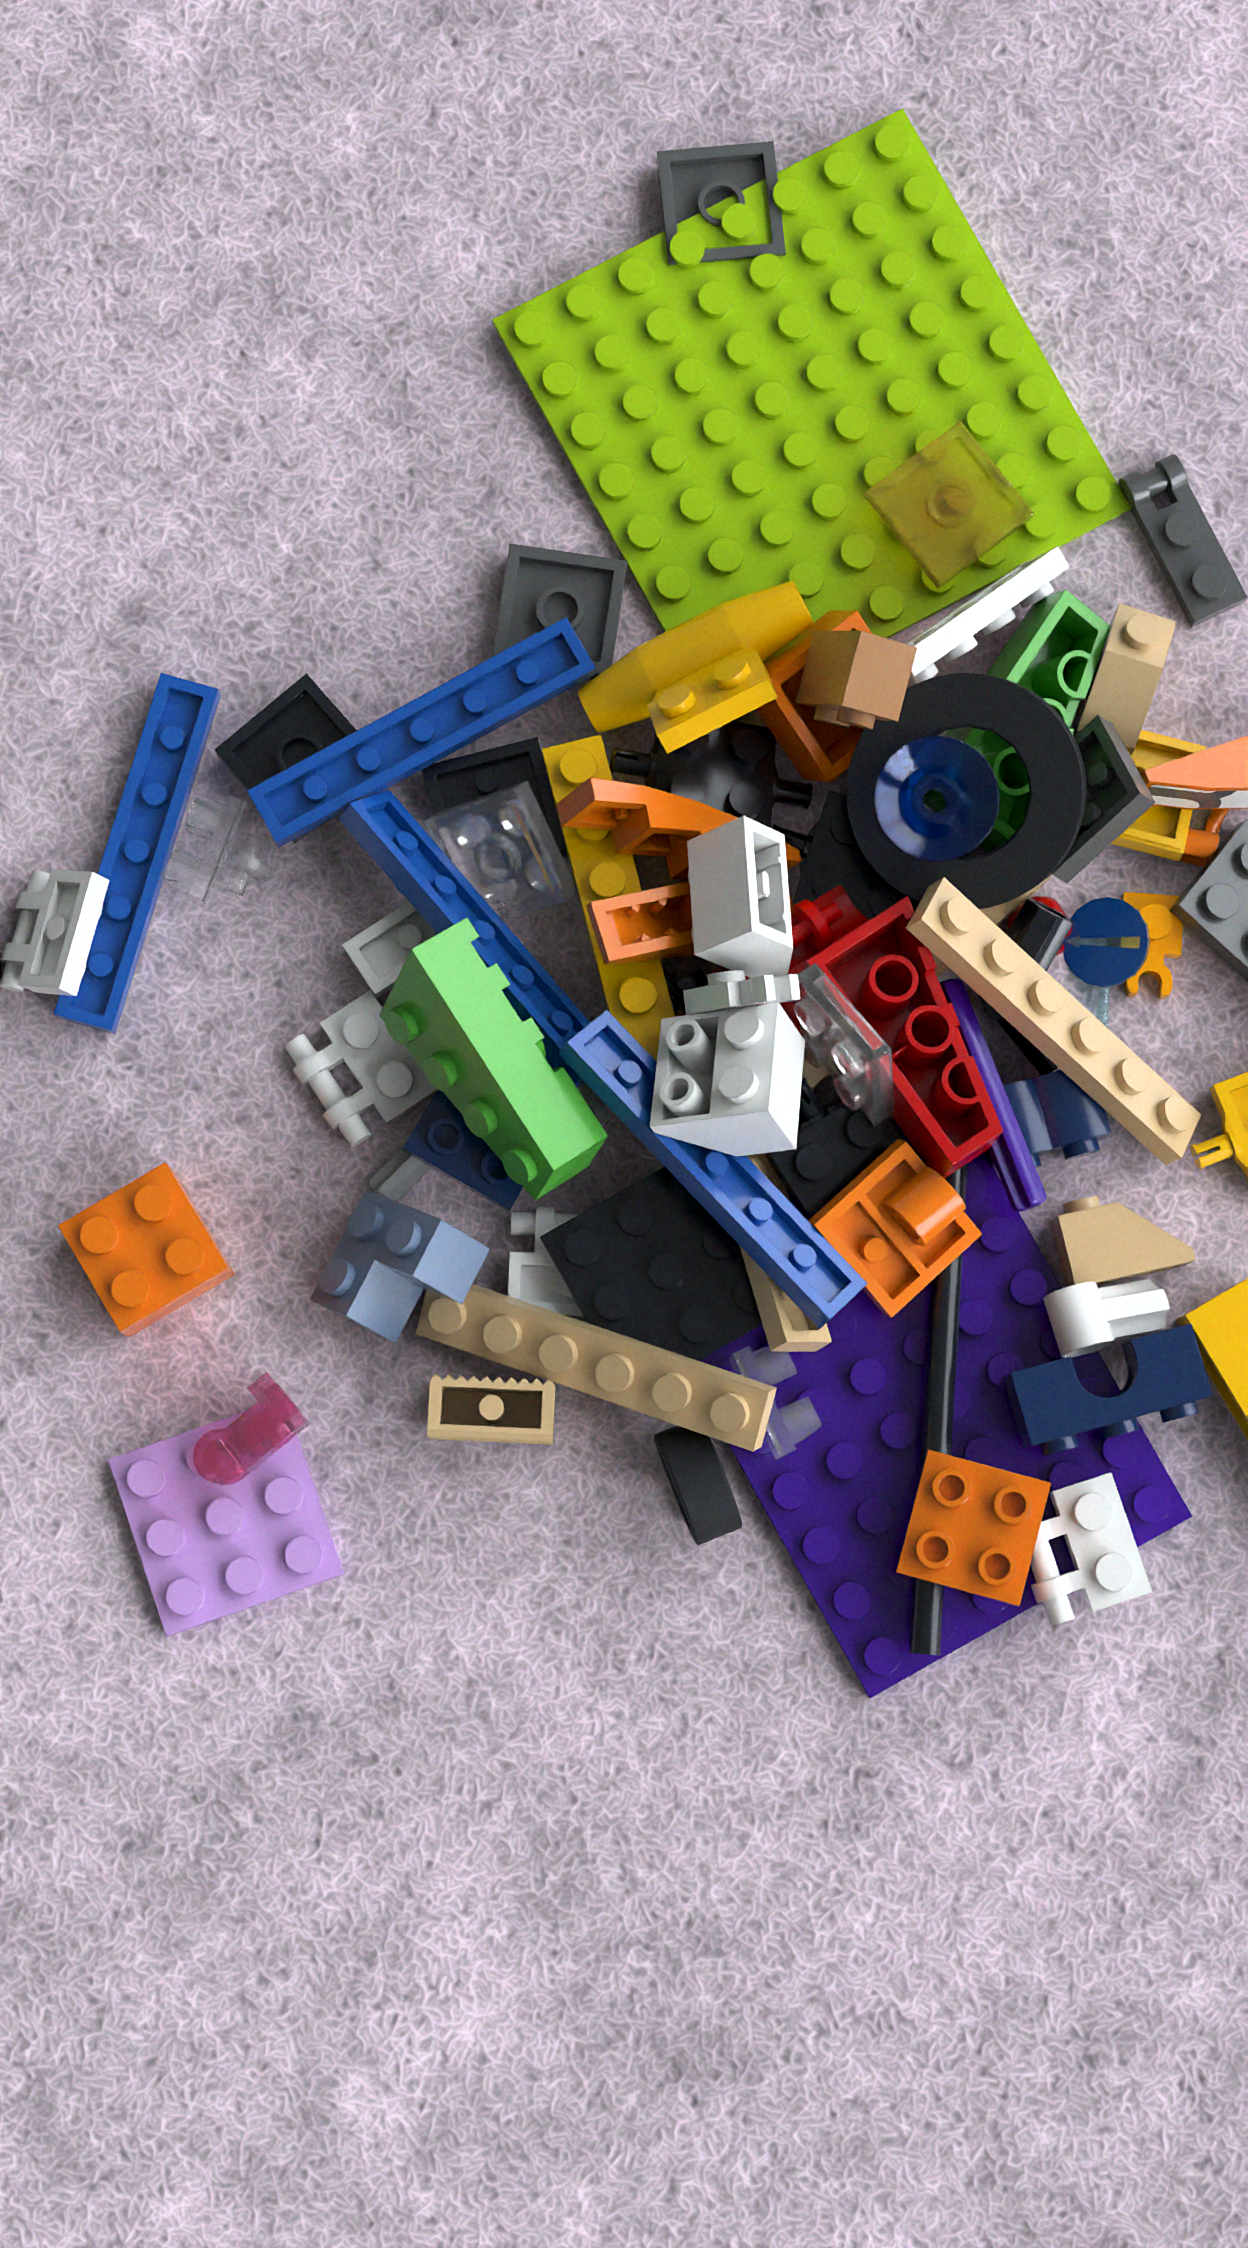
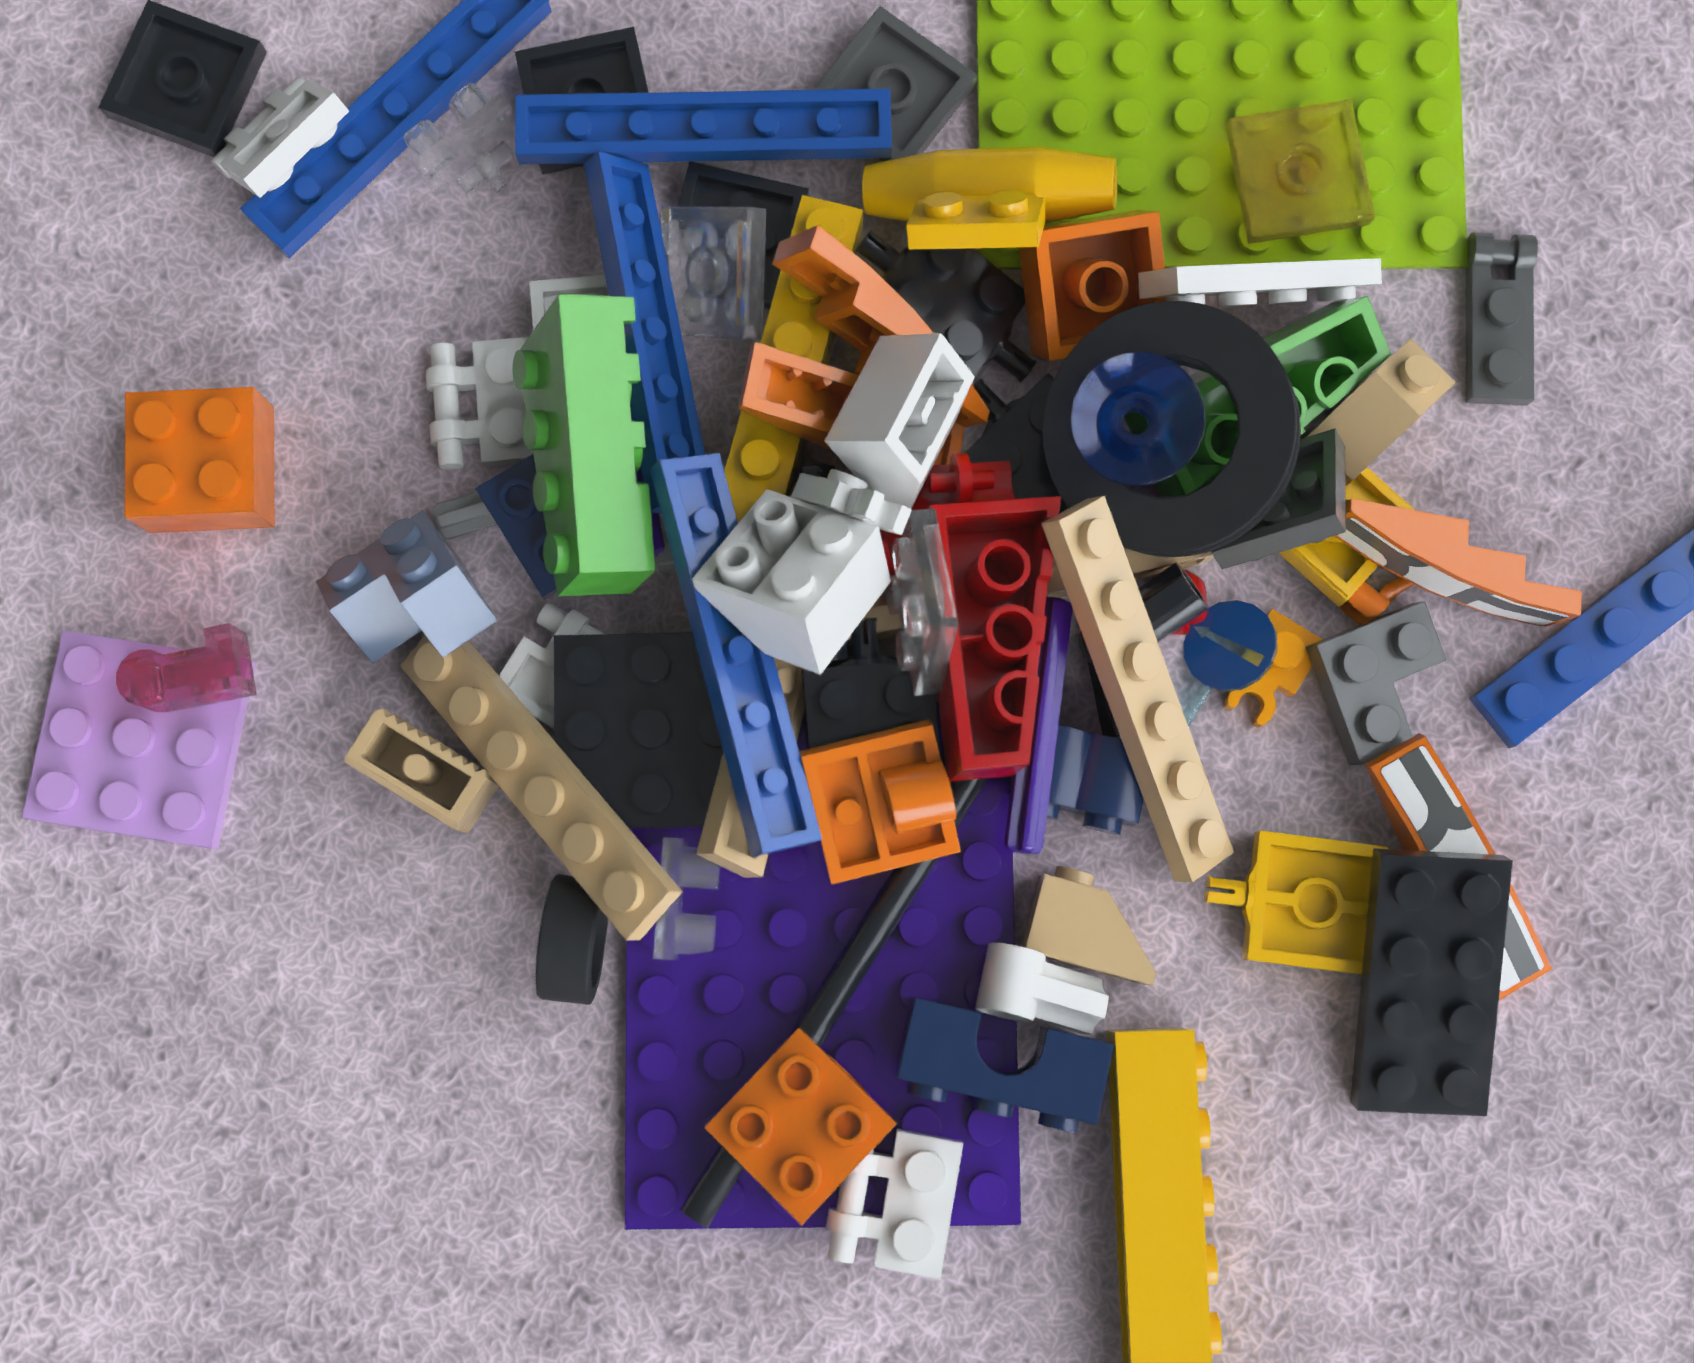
camera: 30 degrees right, 0 degrees up
medium nougat brick [795,631,917,730] -> none

